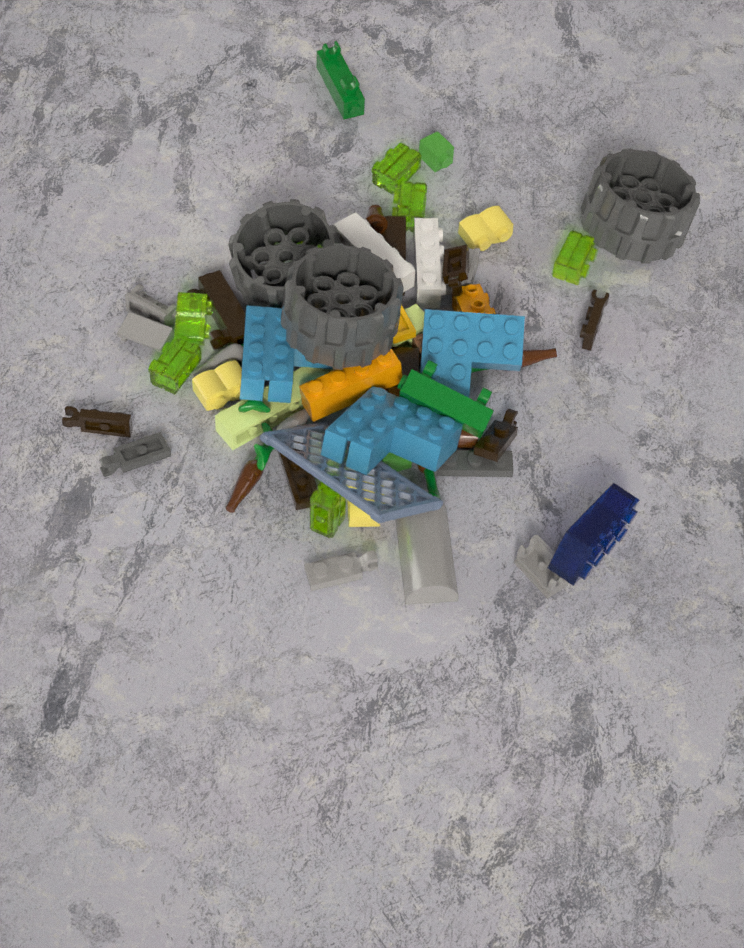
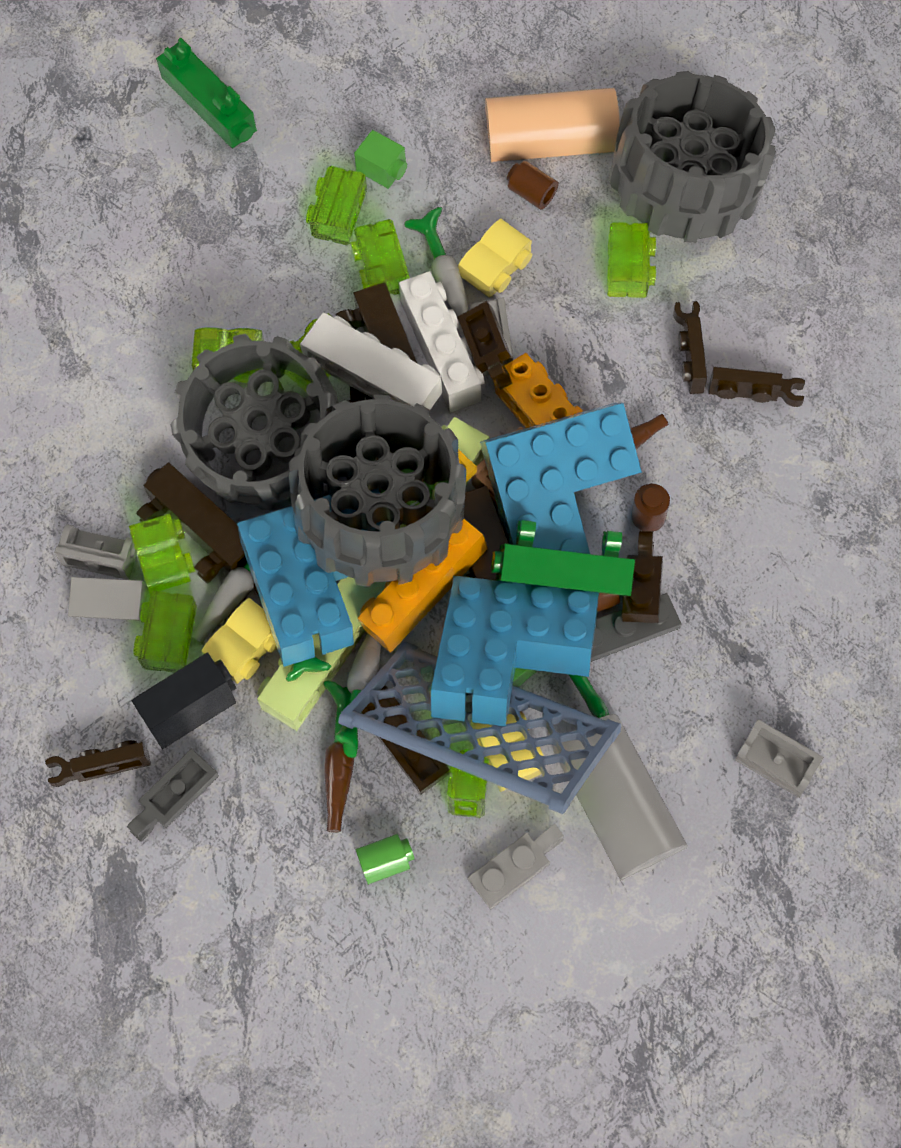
camera: 15 degrees left, 15 degrees up
reddish brown cone [366,205,388,234] -> none
clear blue brick [547,483,640,586] -> none
none -> black brick [131,652,237,750]
none -> bright green brick [355,834,415,885]
none -> piece [404,207,468,326]
none -> light nougat brick [485,88,620,162]
none -> reddish brown brick [507,161,559,210]
none -> reddish brown brick [631,483,670,532]
none -> dark brown plate [709,367,805,407]

